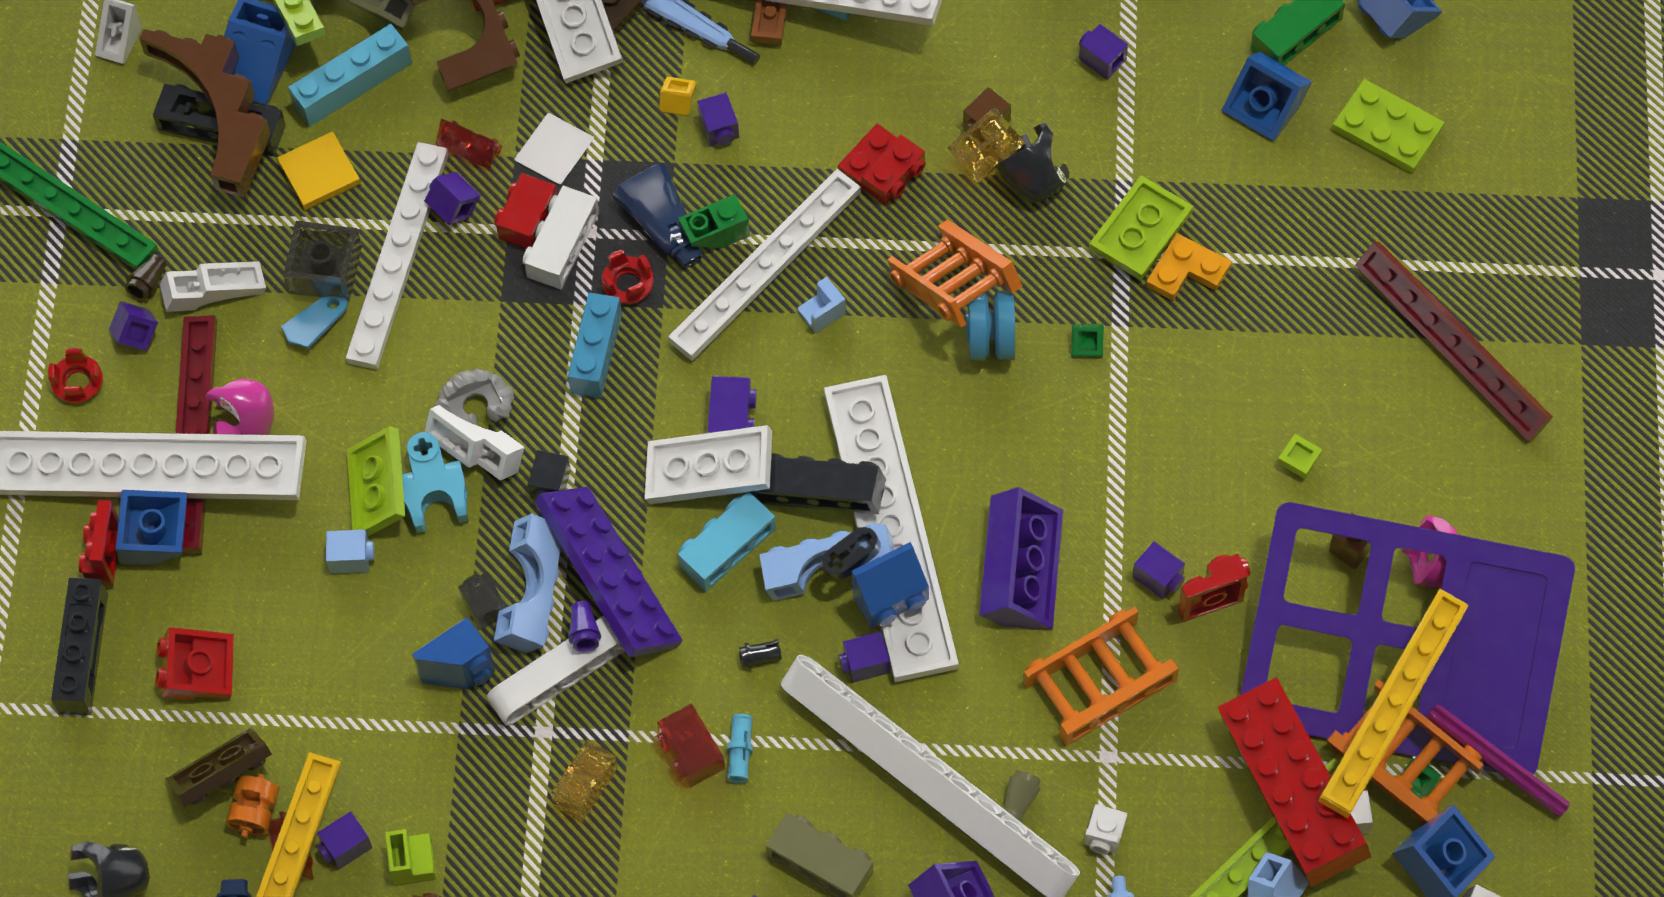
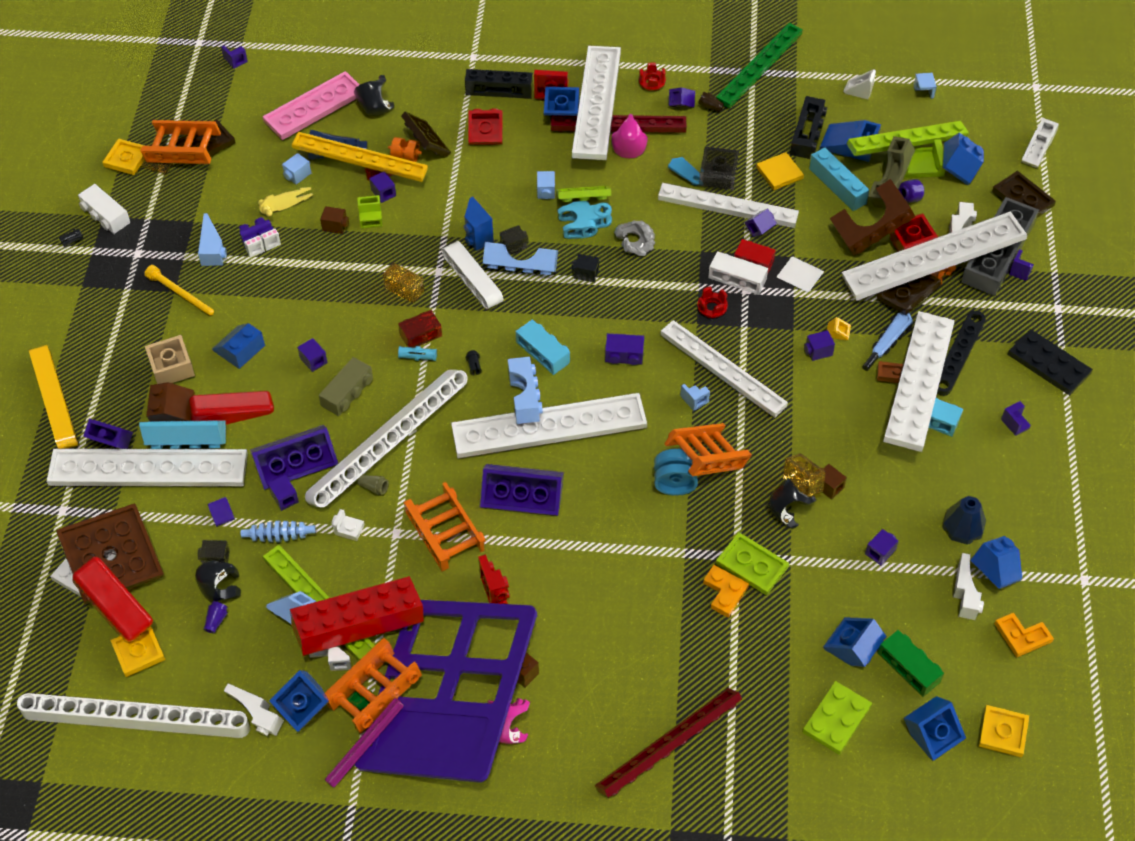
camera: 90 degrees right, 10 degrees down
reddish brown arch [139,29,271,197] -> none
white slope [160,261,266,312] -> none
white slope [424,405,524,481] -> none
clear red hinge [435,119,502,170] -> none
dark purple plate [534,487,683,657] -> none
dark azure brick [568,293,622,398] -> none
dark purple cone [569,601,601,652] -> none
dark blue piece [612,163,704,268] -> none
white plate [645,425,772,504] -> none
green slope [678,194,750,248] -> none
black brick [750,453,886,514] -> none
black beam [822,527,881,580] -> none
red plate [837,123,926,206] -> none
dark purple brick [839,631,890,683] -> none
blue slope [852,542,929,628] -> none
green slope [1071,324,1104,357] -> none
dark purple brick [1132,541,1185,599] -> none
lime plate [1277,434,1323,479] -> none
yellow tile [1318,589,1469,818] -> none

